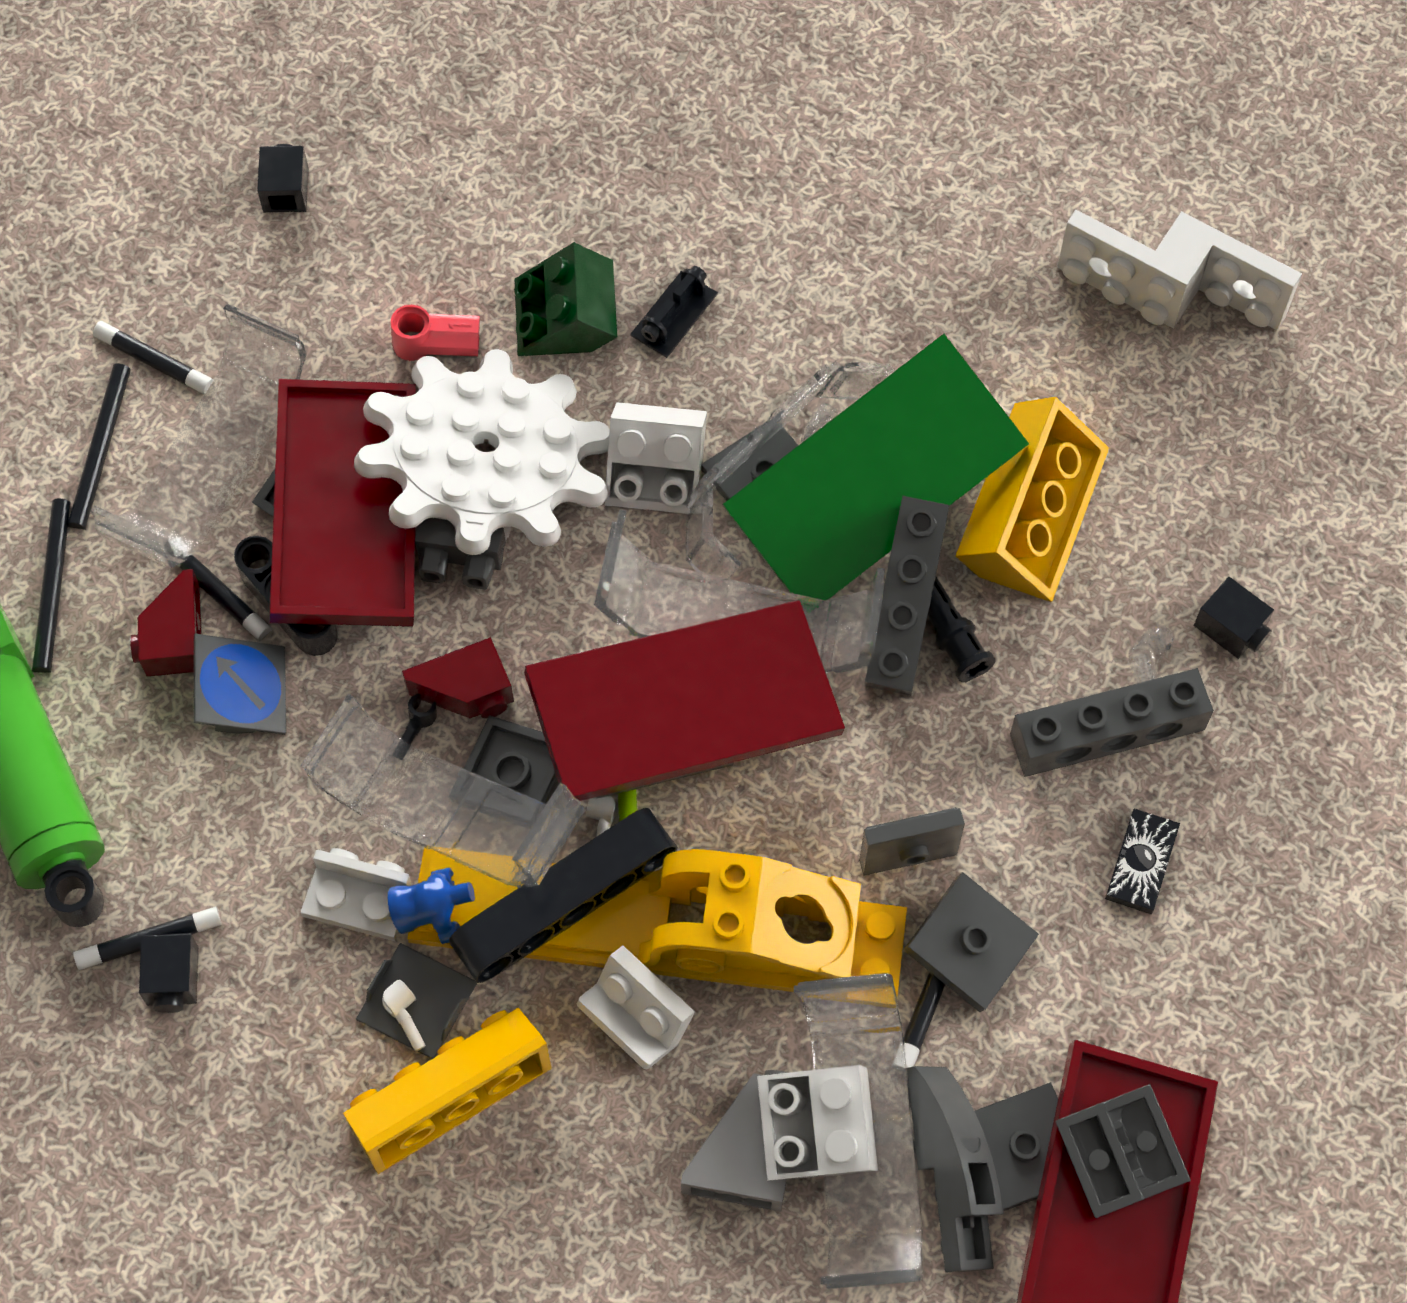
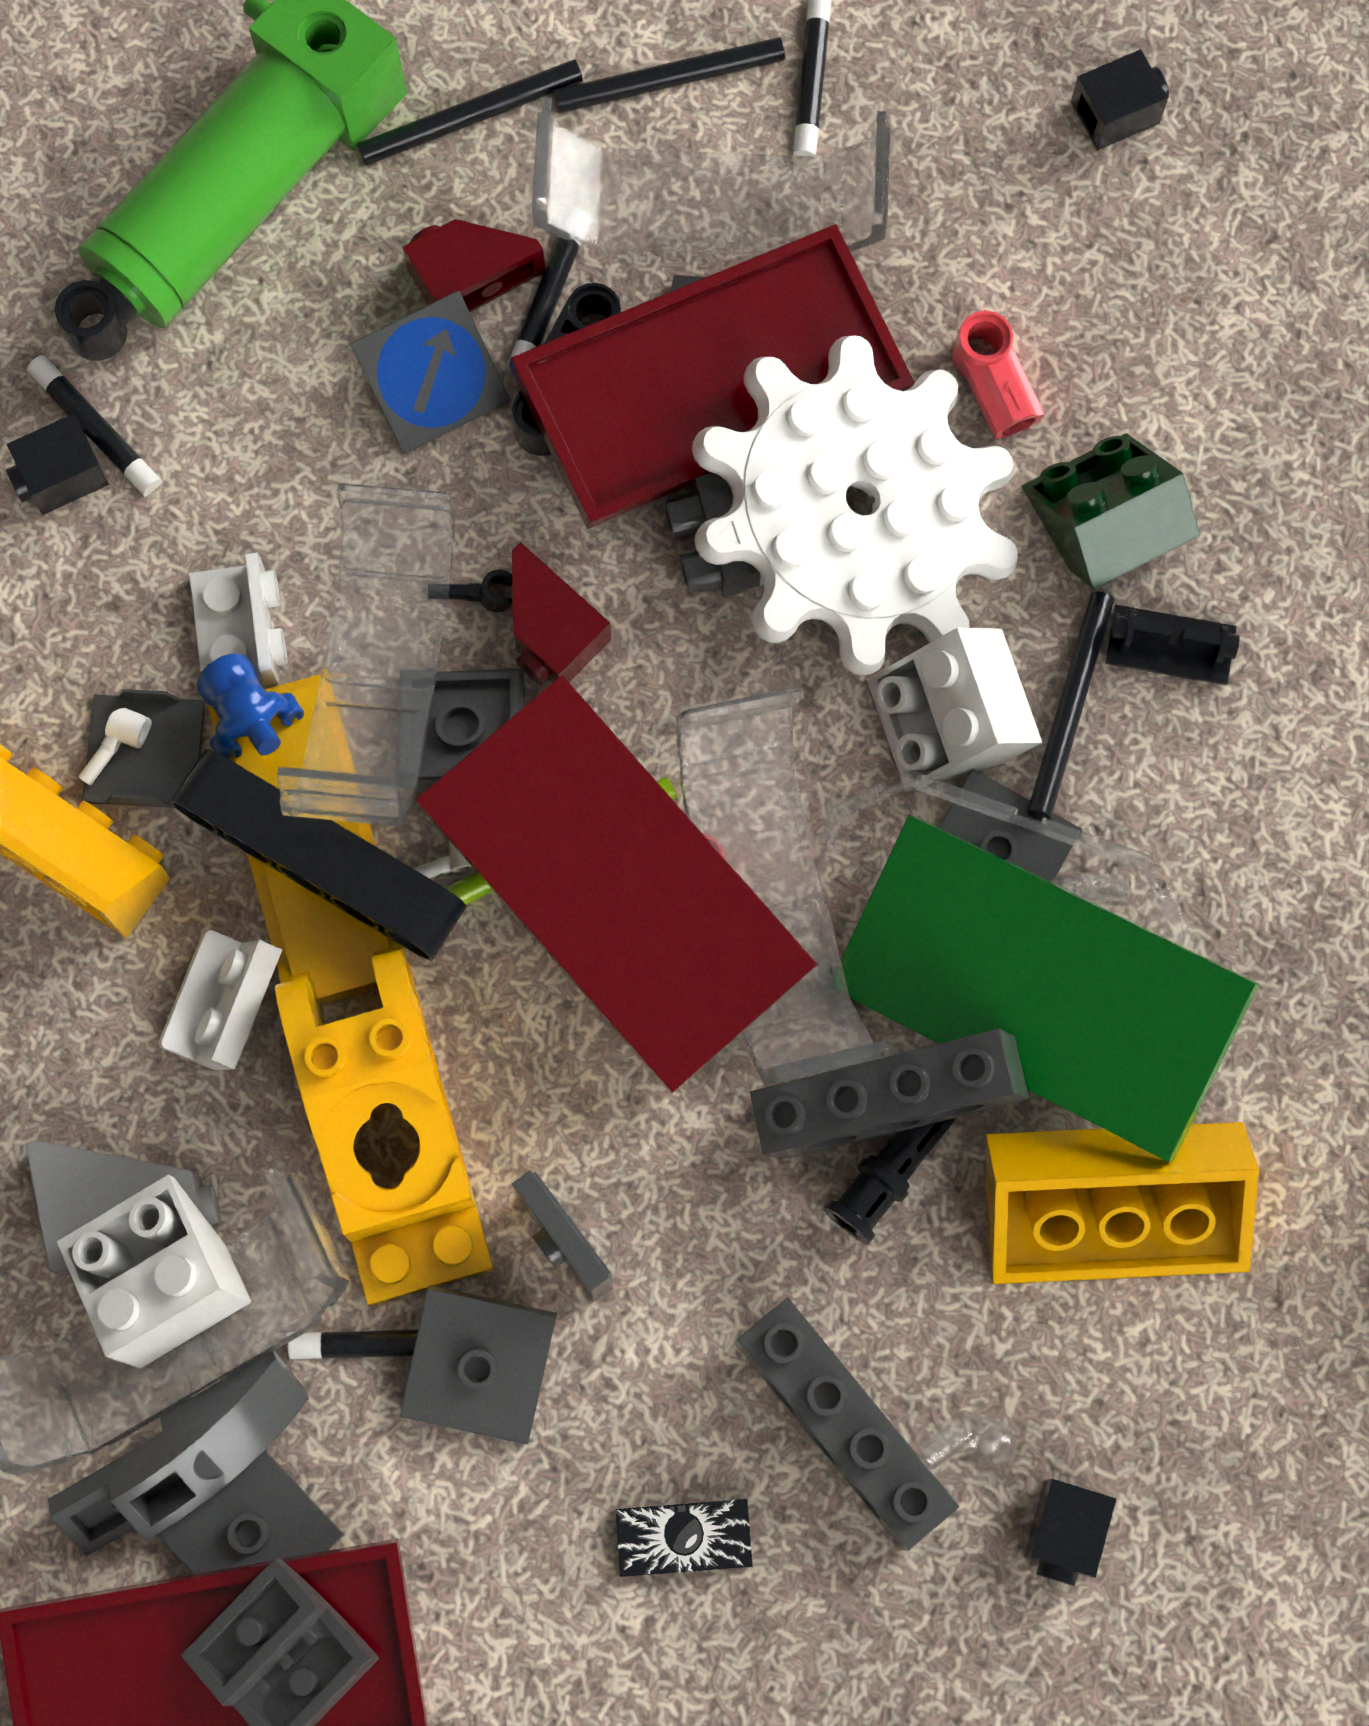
camera: 65 degrees right, 10 degrees up
none -> black bar [1027,591,1114,821]

